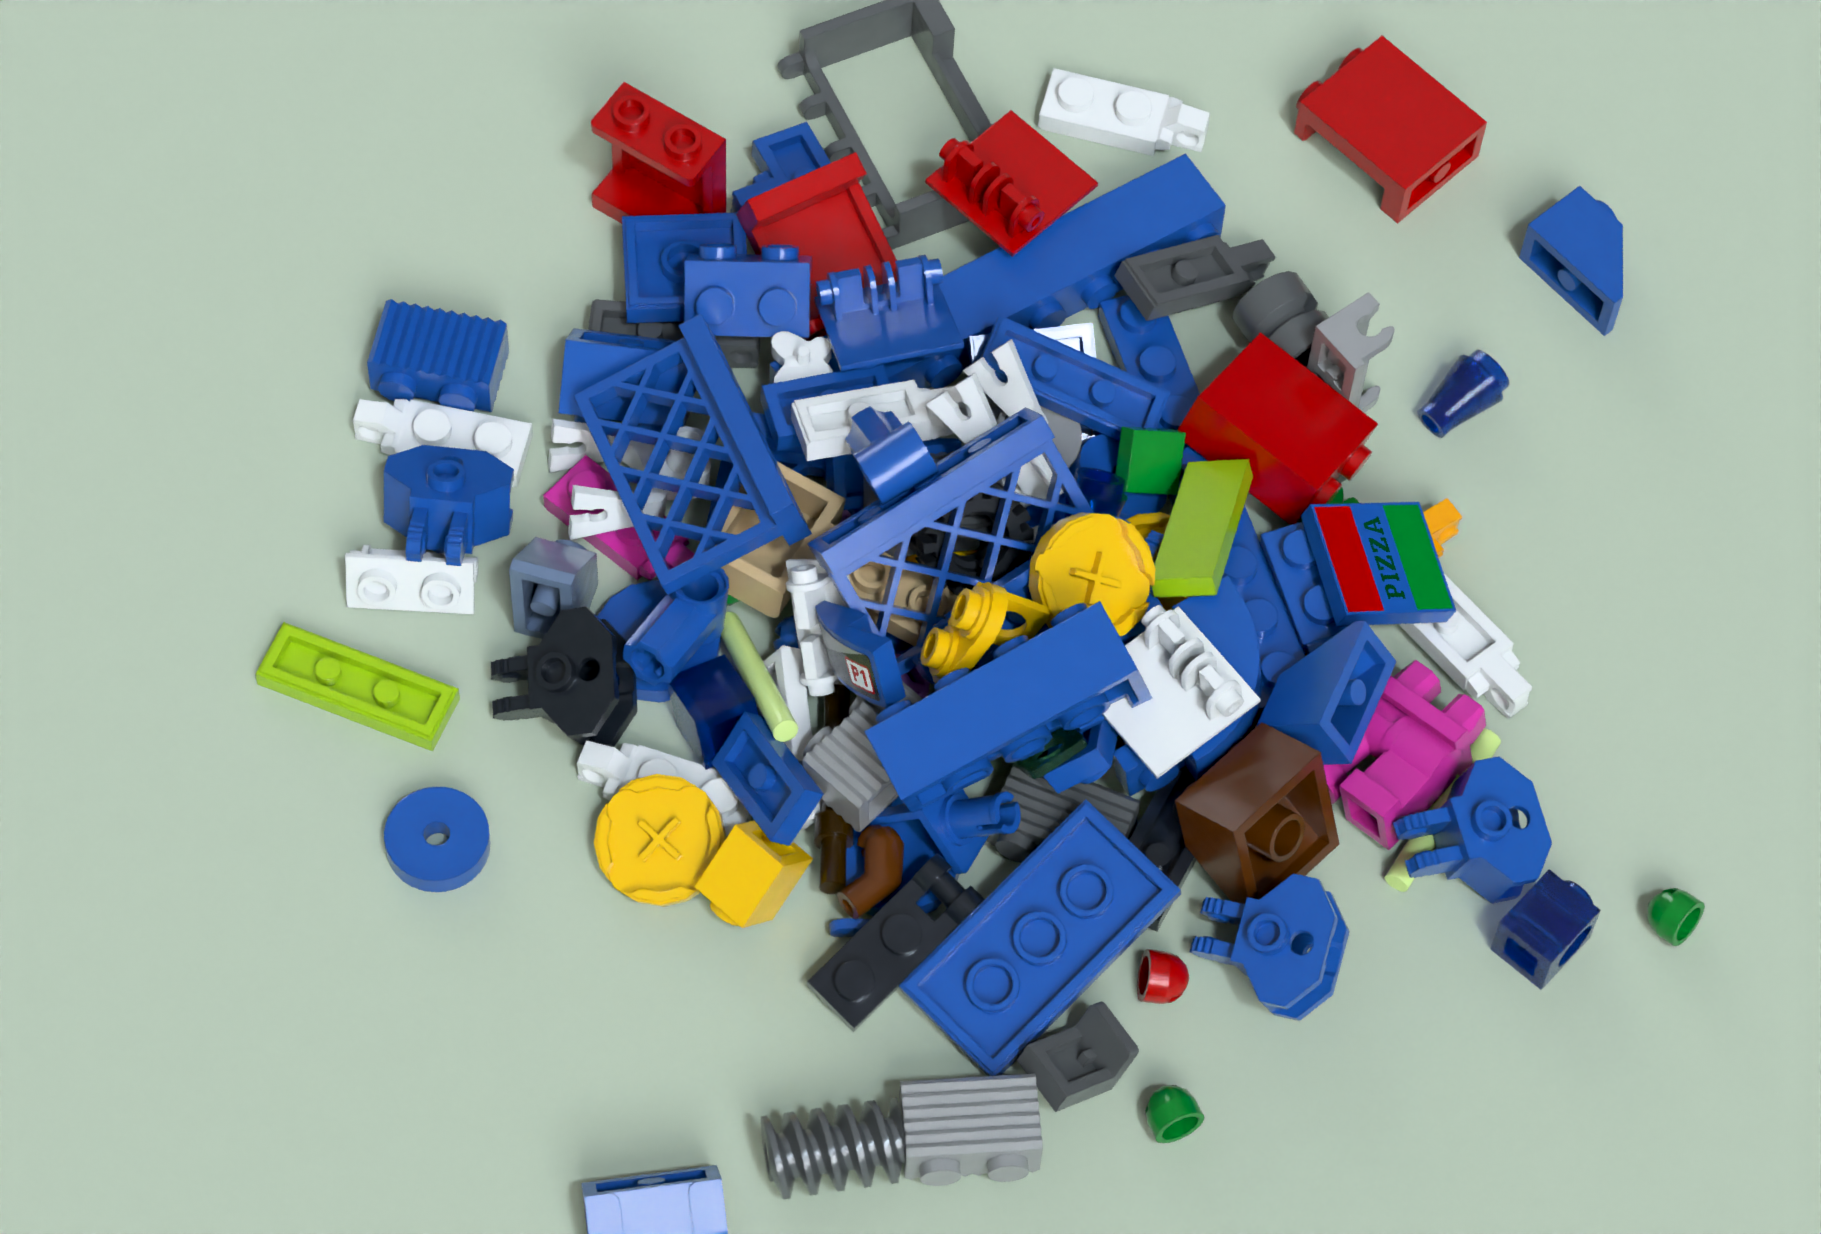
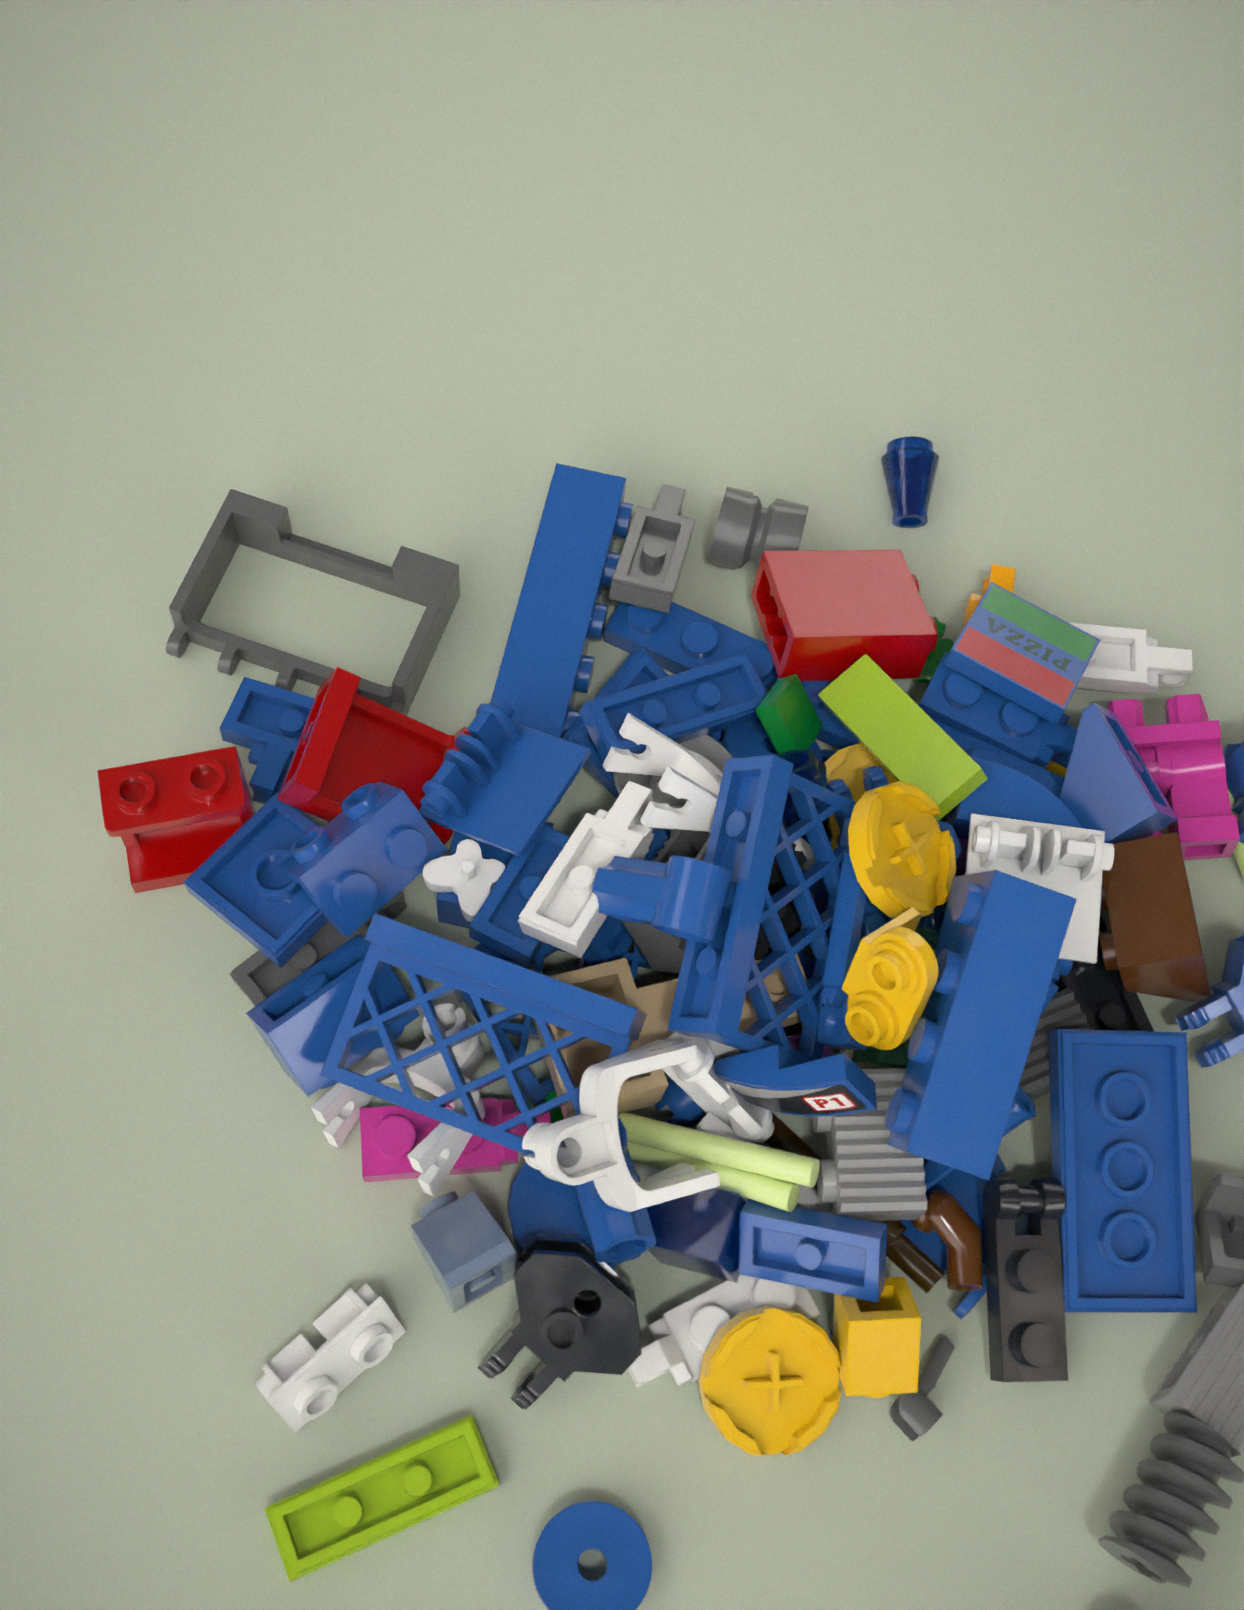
camera: 50 degrees left, 5 degrees up
white hinge [353,399,533,488] -> none
blue brick [367,299,509,412] -> none
blue hinge [384,445,514,566] -> none
red hinge [925,110,1098,257] -> none
white hinge [1038,68,1210,156] -> none
red hinge [1137,949,1189,1004] -> none
red panel [1294,36,1487,224] -> none
light grey hinge [1307,292,1395,413] -> none
blue slope [1519,186,1623,336] -> none
none -> white piece [522,1039,721,1212]
none -> yellowish green bar [618,1112,820,1188]
none -> dark grey hand [890,1338,955,1441]

